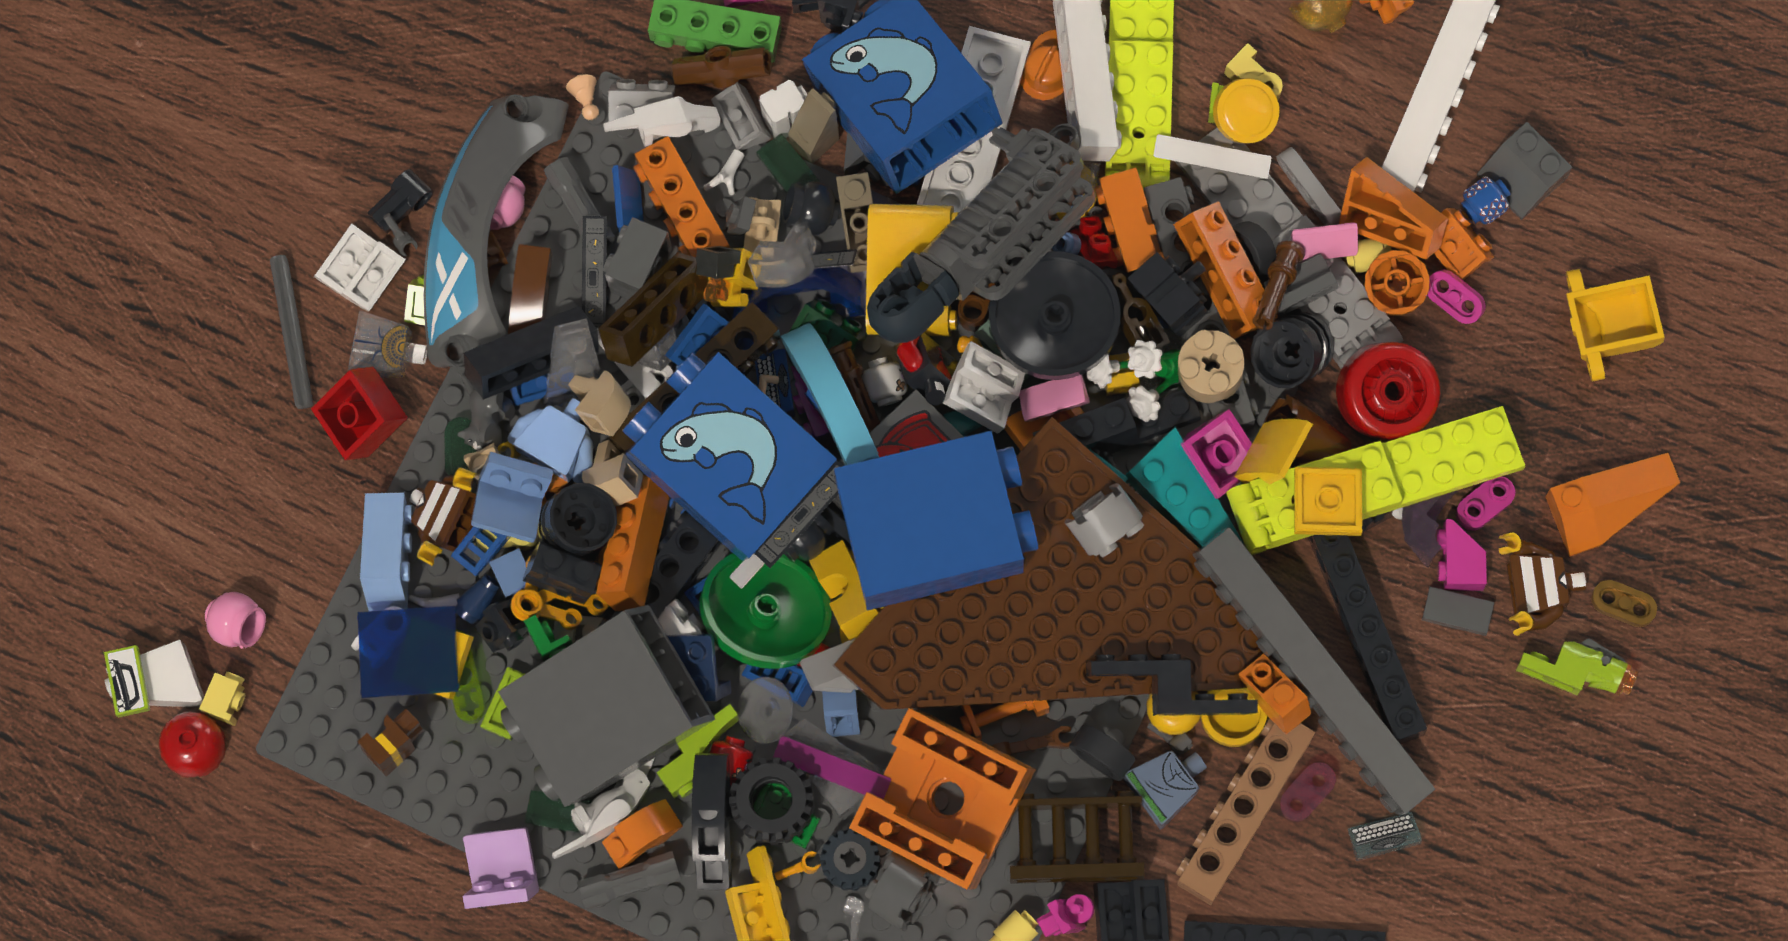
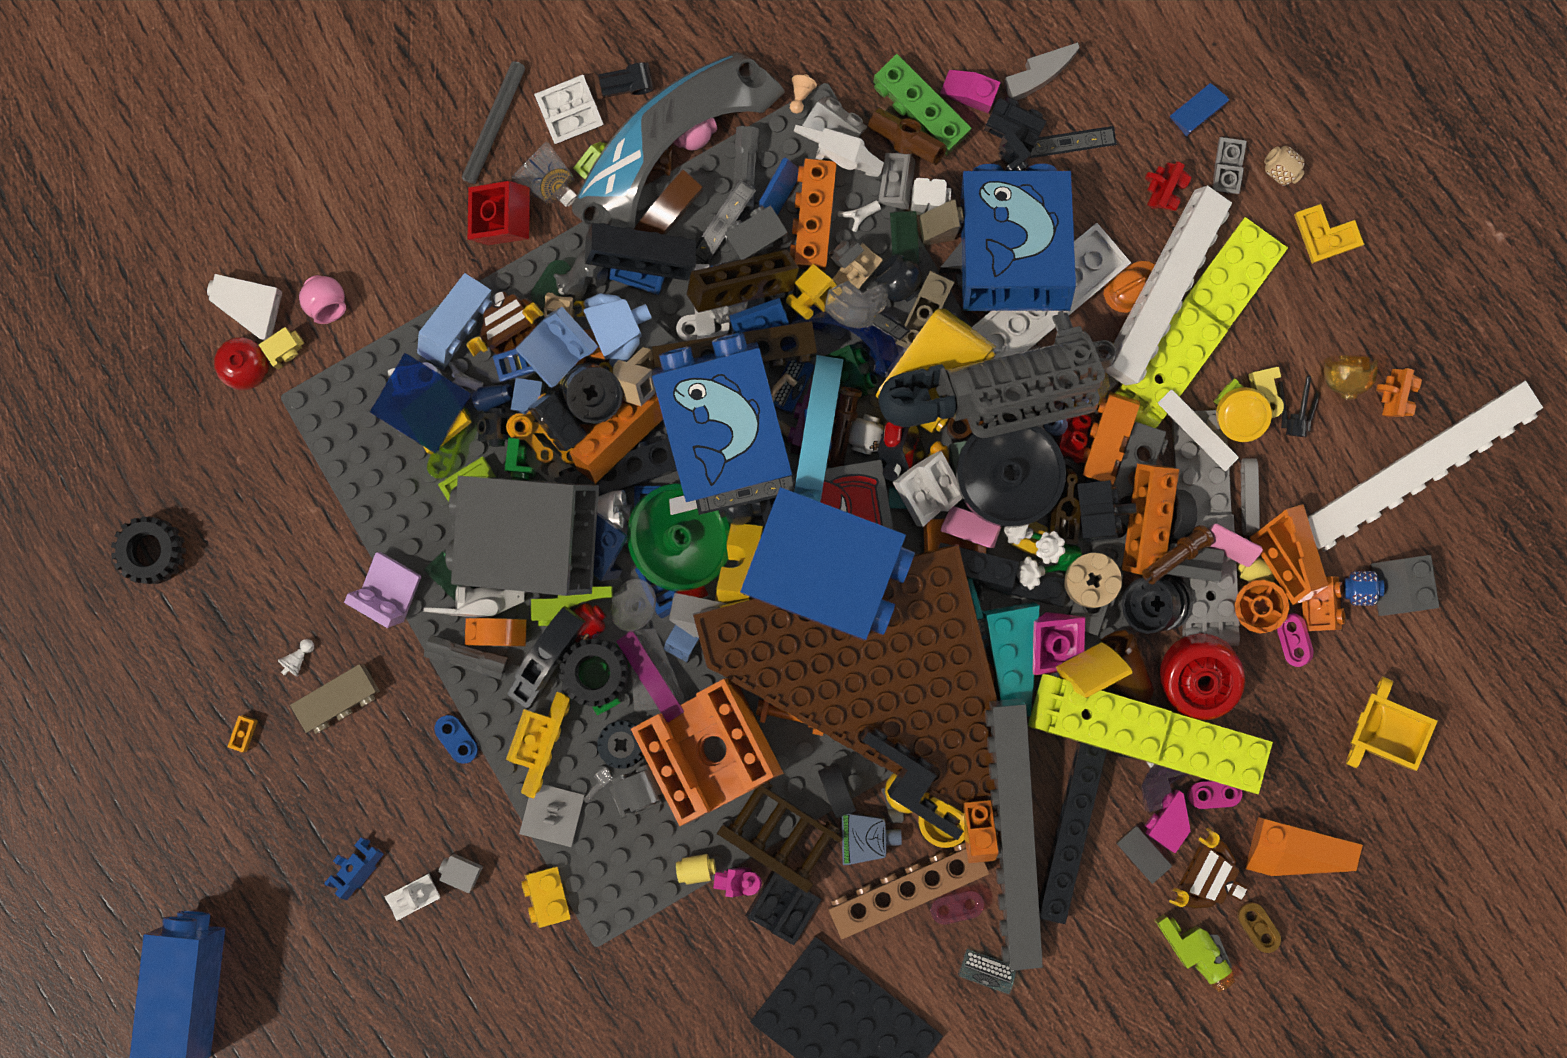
camera: 30 degrees right, 10 degrees up
tile [104,645,150,718] -> none
reddish brown hips [357,709,424,777] -> none
dark grey hand [383,213,418,256] -> none
clear wing [543,318,602,409] -> none
tan brick [568,370,631,437] -> none
pearl dark grey piece [696,246,741,303] -> none
light orange hand [774,851,821,881] -> none
reddish brown piece [992,726,1072,756] -> none
light grey brick [1065,483,1144,557] -> none
yellow tile [1294,467,1362,536] -> none
none -> black plant [1278,375,1320,437]

